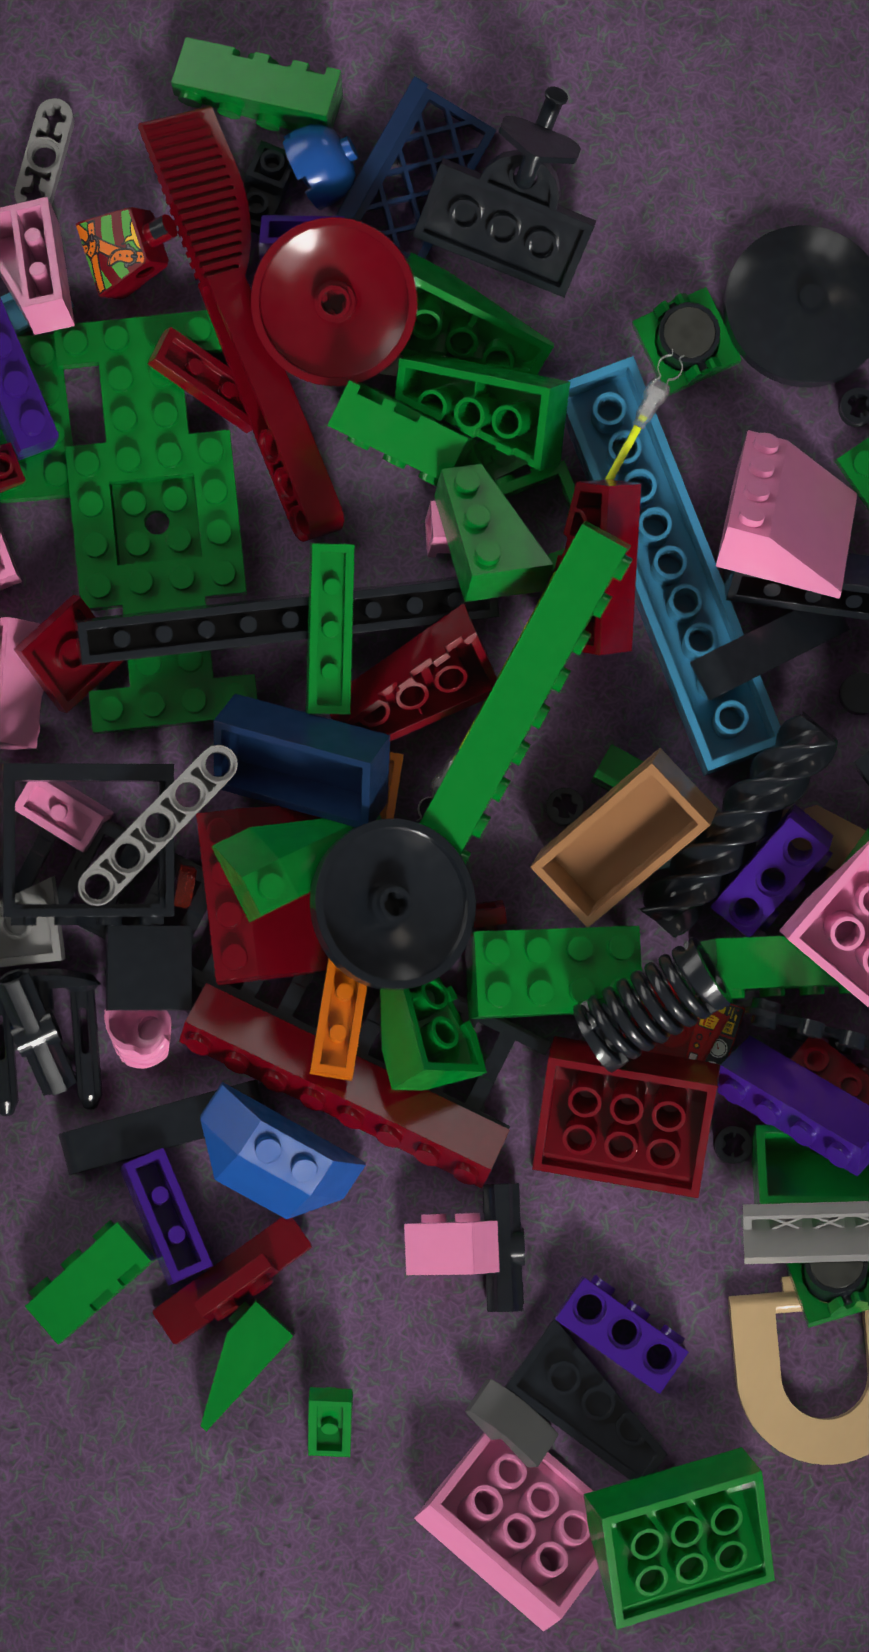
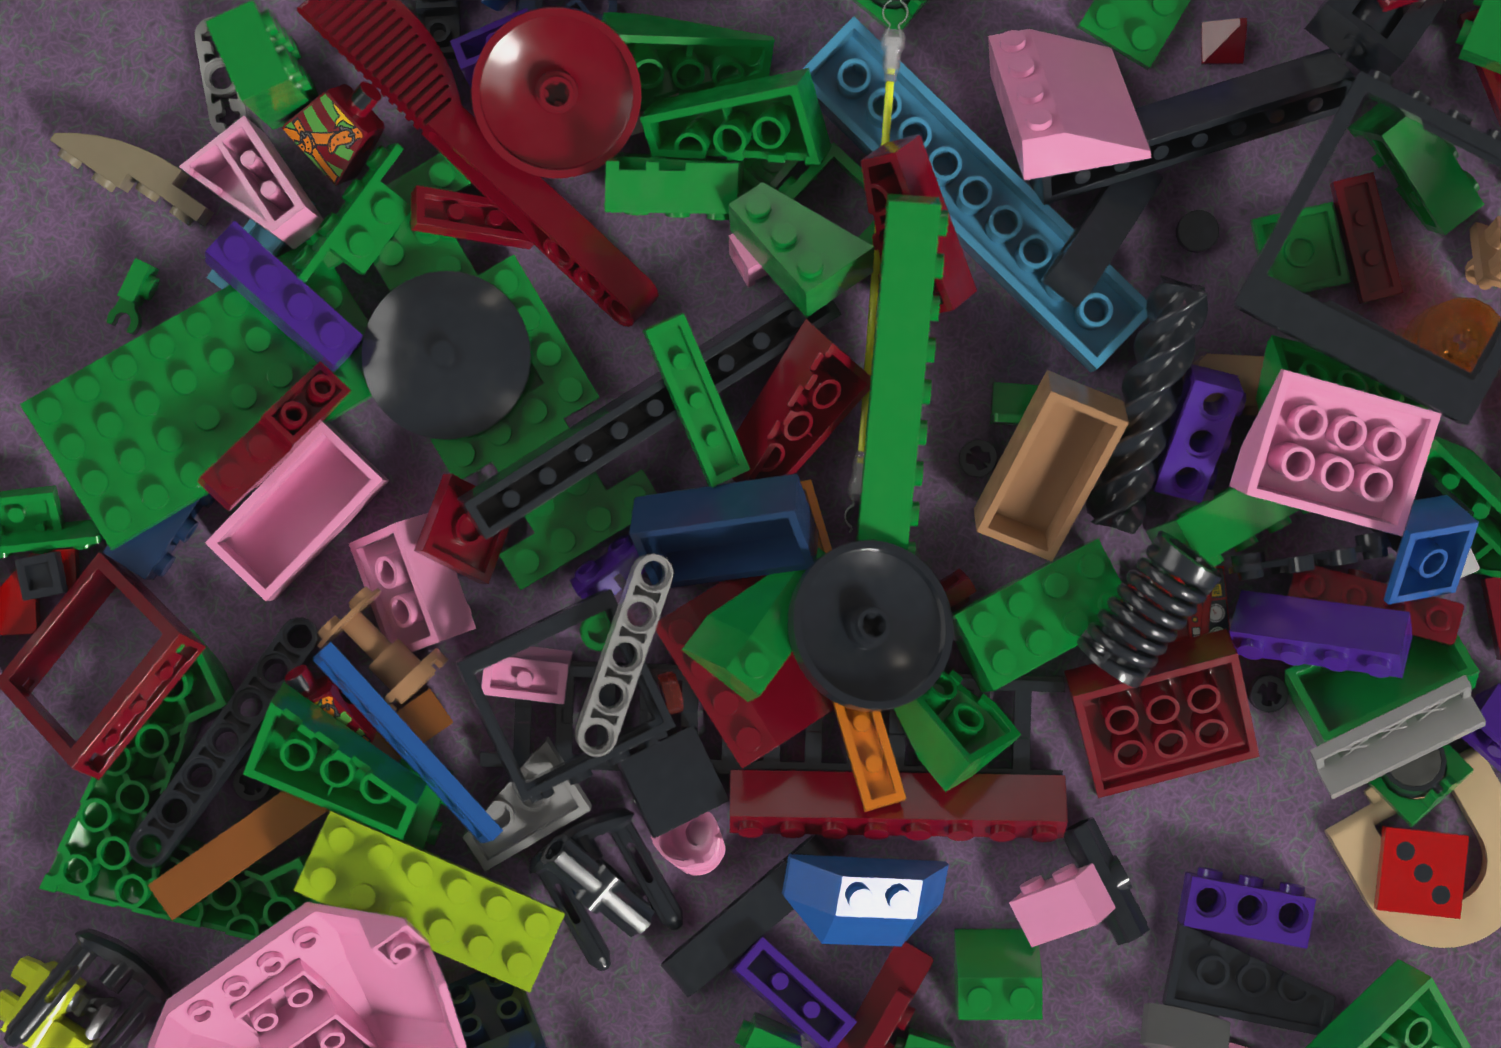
camera: 25 degrees left, 5 degrees up
none -> green piece [205,0,319,130]
none -> green bracket [292,143,411,282]
none -> black dish [362,271,532,440]
none -> dark purple hinge [570,535,646,599]
none -> green tile [580,612,610,651]
none -> green slope [954,928,1043,1020]
none -> red tile [1374,825,1469,919]

